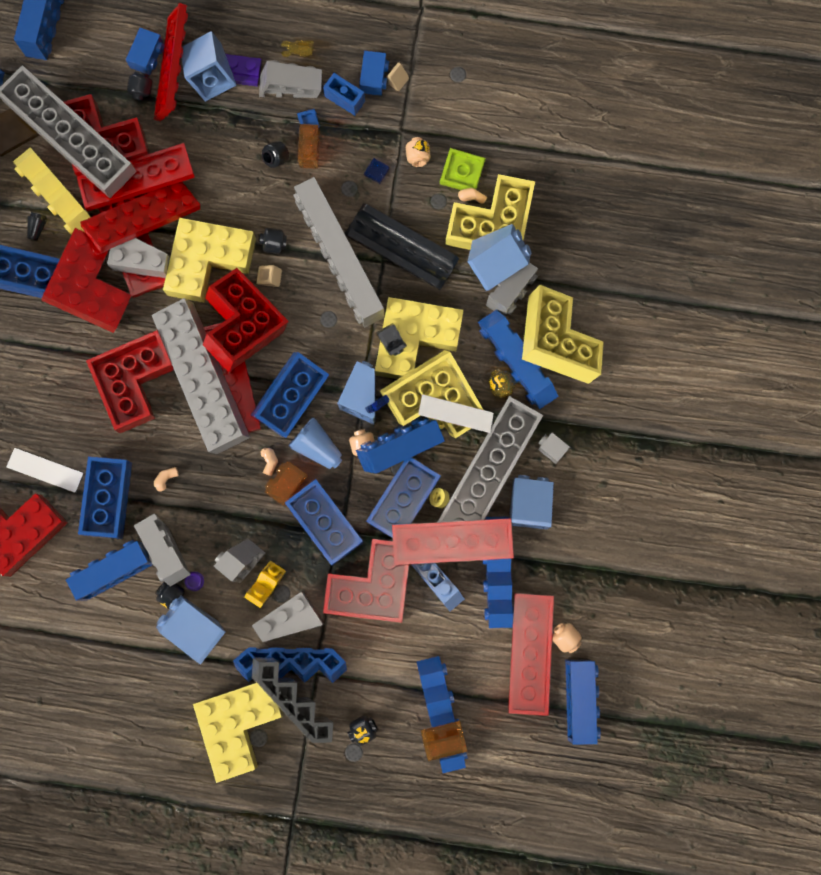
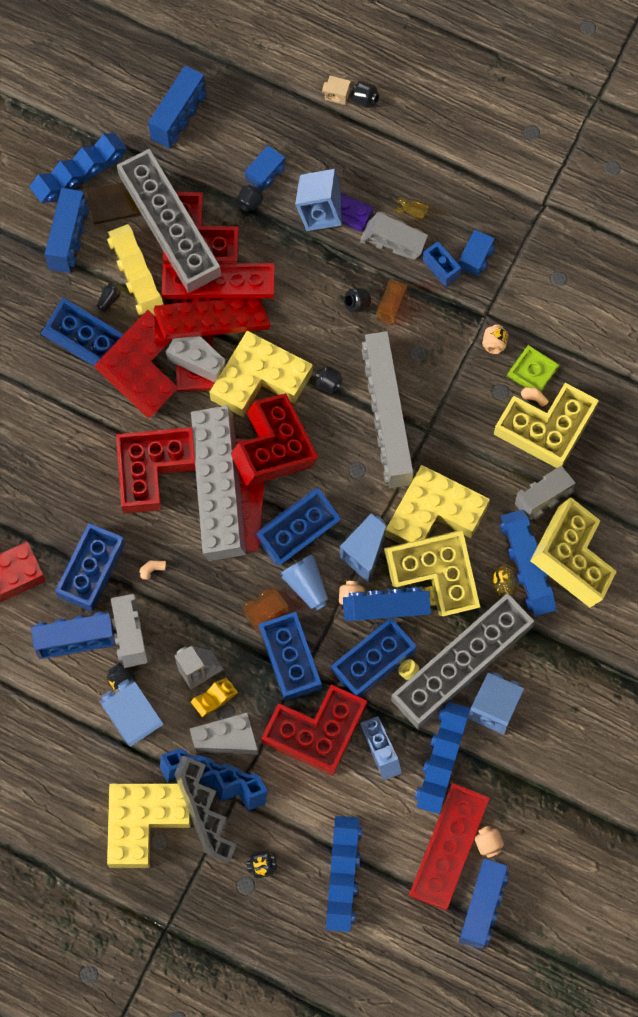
camera: 20 degrees right, 10 degrees down
white sticker [7,448,83,492] -> none
red plate [153,3,188,122] -> none
dark purple plate [184,572,204,591] -> none
tan slope [256,265,282,287] -> none
light nougat arm [261,447,278,477] -> none
blue tile [297,109,320,133] -> none
black plate [344,203,459,290] -> none
clear blue tile [364,158,389,184] -> none
clear blue tile [365,395,390,414] -> none
black bracket [376,323,407,356] -> none
tan slope [388,63,409,91] -> none
plate [392,519,514,565] -> none
white sticker [418,394,494,433] -> none
clear orange brick [421,721,467,761] -> none
medium blue slope [468,224,531,291] -> none
light grey brick [538,433,570,464] -> none

